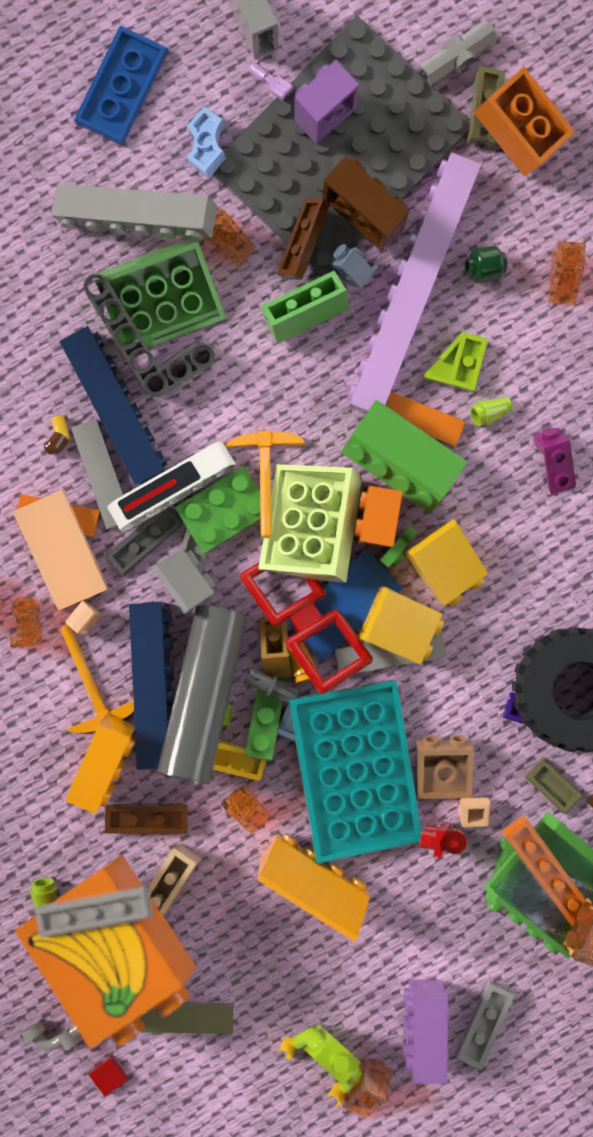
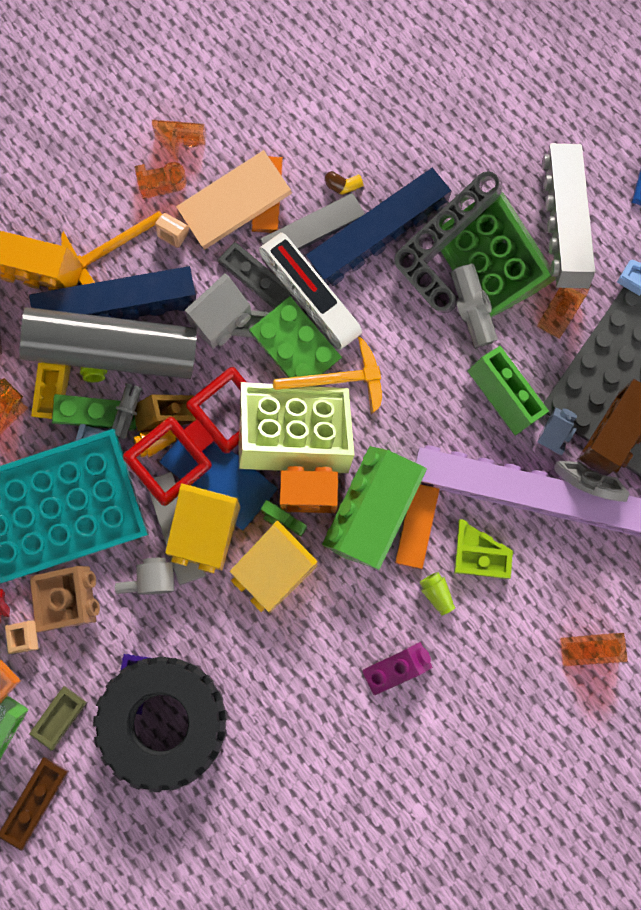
camera: 80 degrees right, 10 degrees down
reddish brown plate [277,198,331,280] -> none
dark green head [465,246,507,283] -> none
none -> light grey piece [115,558,174,595]
none -> light grey piece [451,264,498,348]
none -> light grey tile [554,461,630,502]

